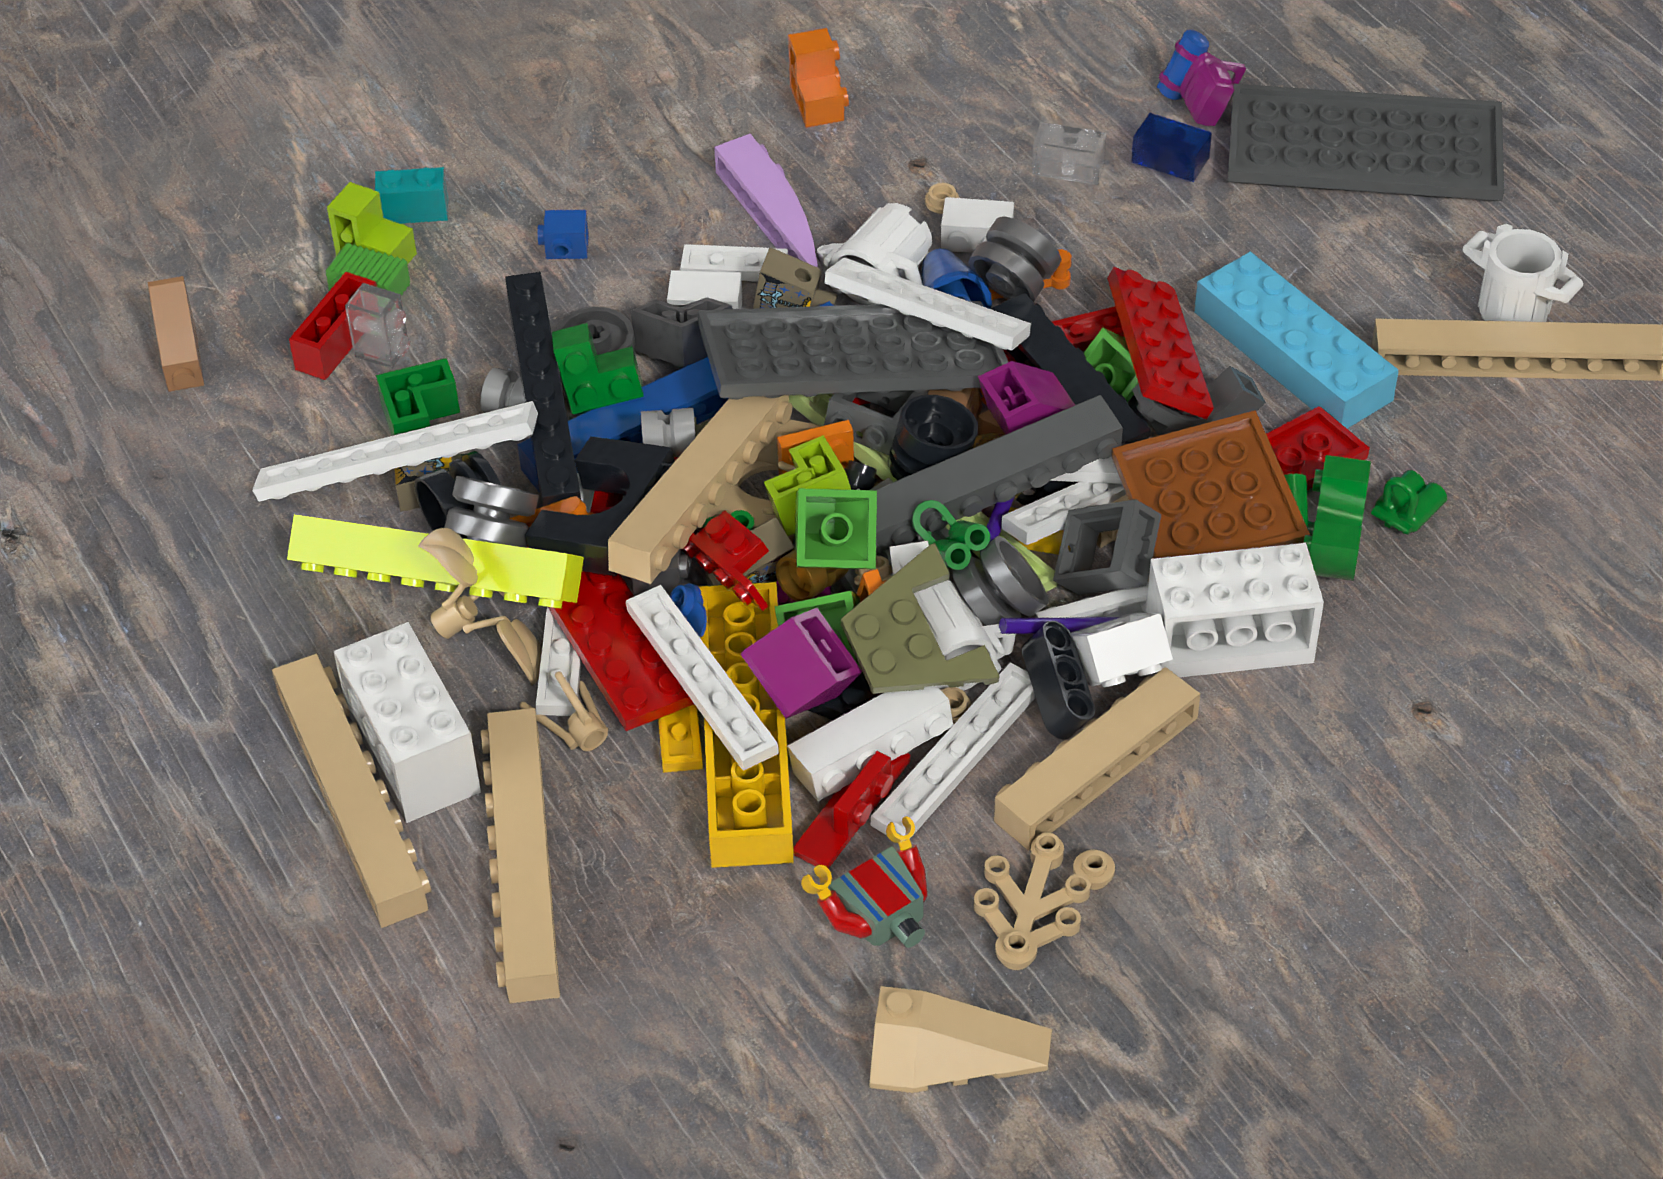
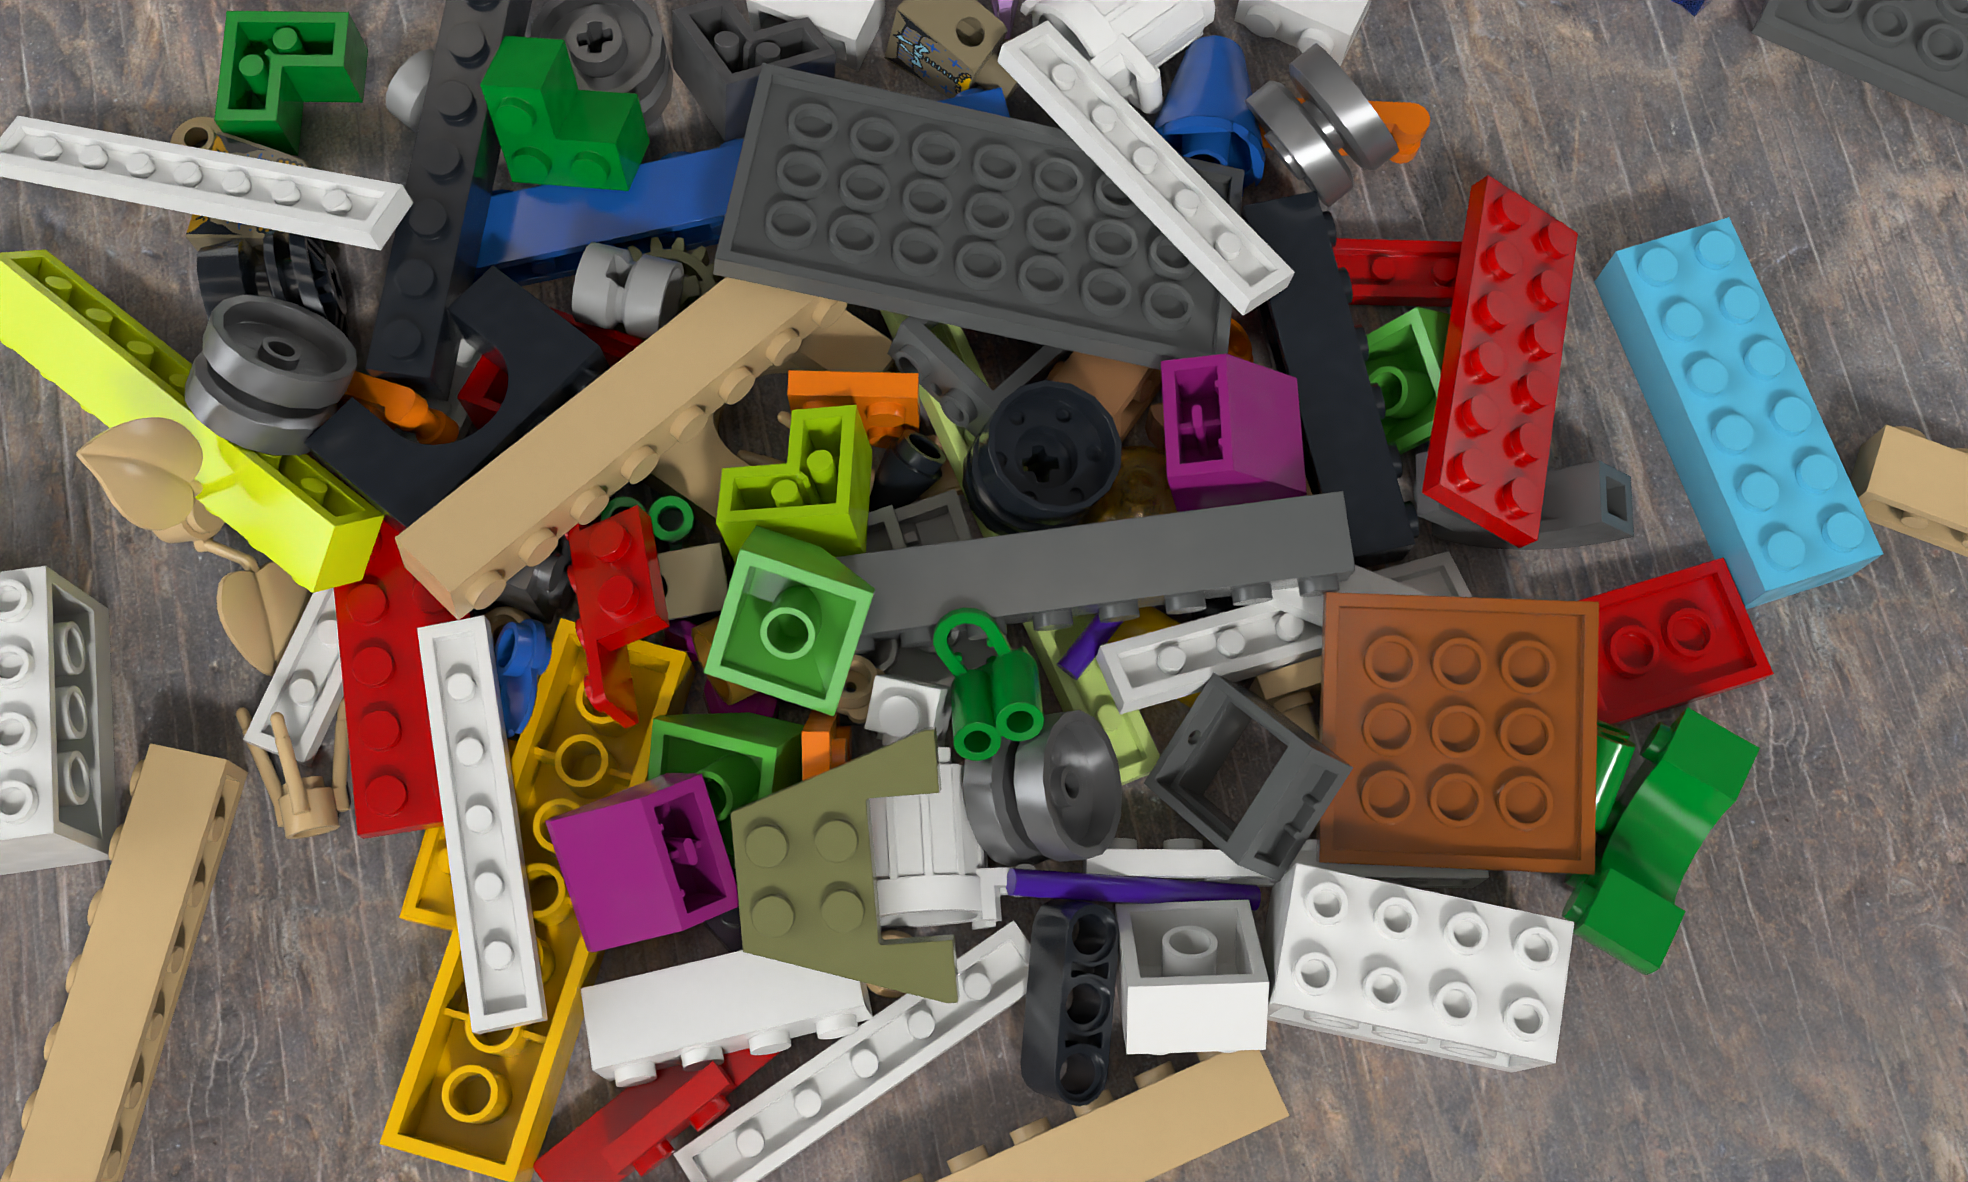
camera: 15 degrees right, 25 degrees up
green piece [1371,470,1447,535] -> none

